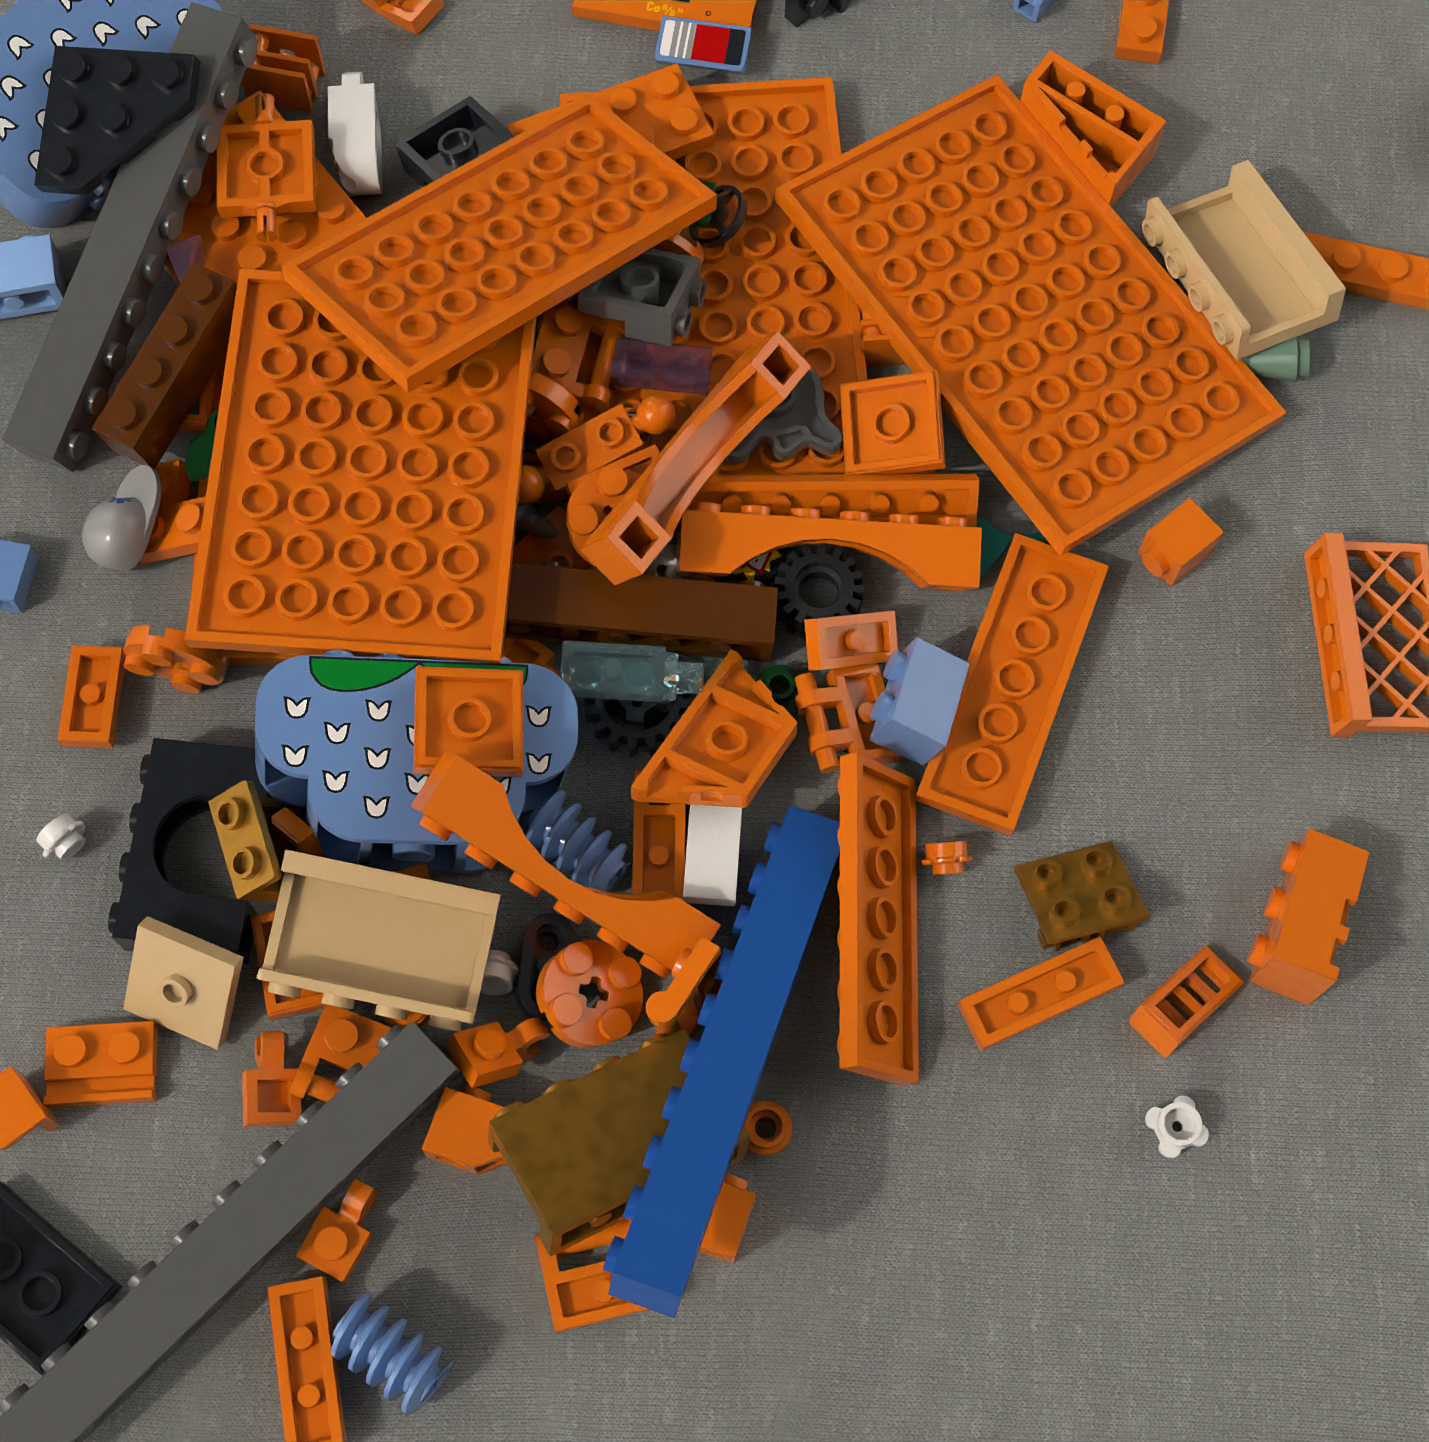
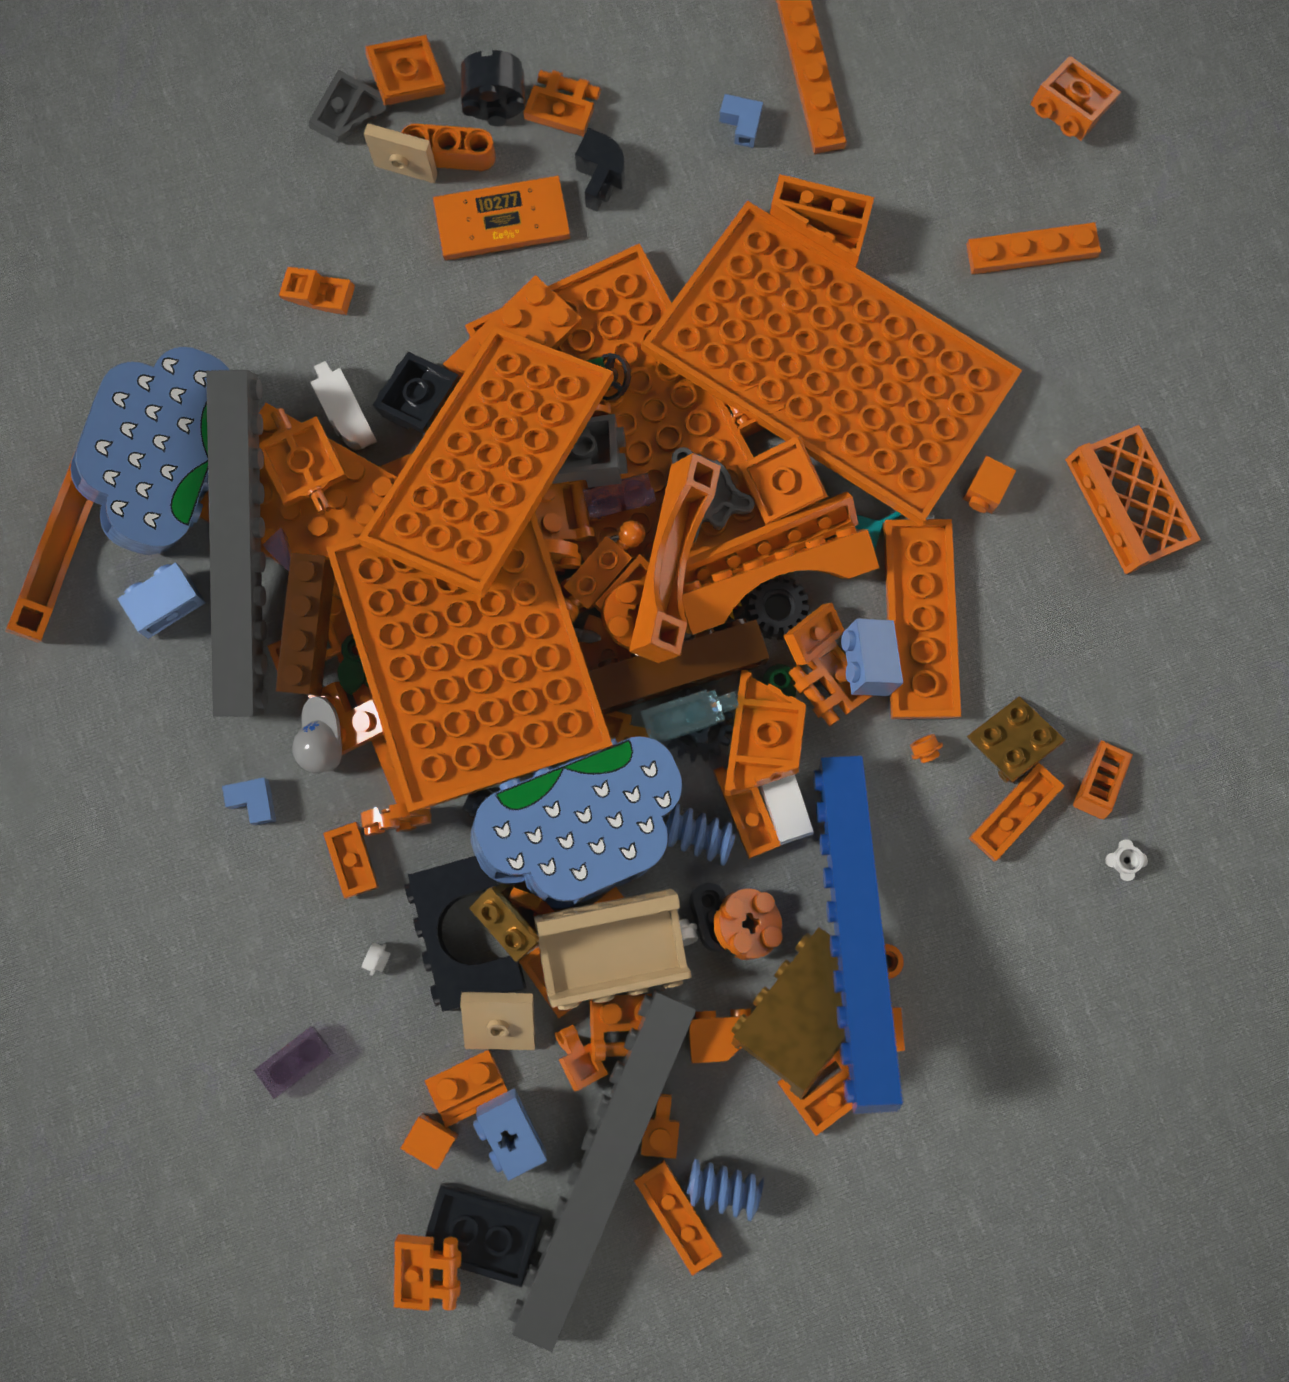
camera: 20 degrees left, 10 degrees up
black plate [34,46,201,195] -> none
orange piece [241,24,326,113] -> none
orange arch [410,751,721,979] -> none
orange plate [413,666,523,777] -> none
orange plate [446,1017,550,1088] -> none
orange plate [646,937,723,1038] -> none
slope [654,16,752,75] -> none
orange plate [837,752,919,1086] -> none
tan panel [1142,160,1346,360] -> none
sand green cone [1241,337,1310,382] -> none
orange wedge [1247,828,1369,1006] -> none
none -> medium blue brick [473,1088,547,1181]

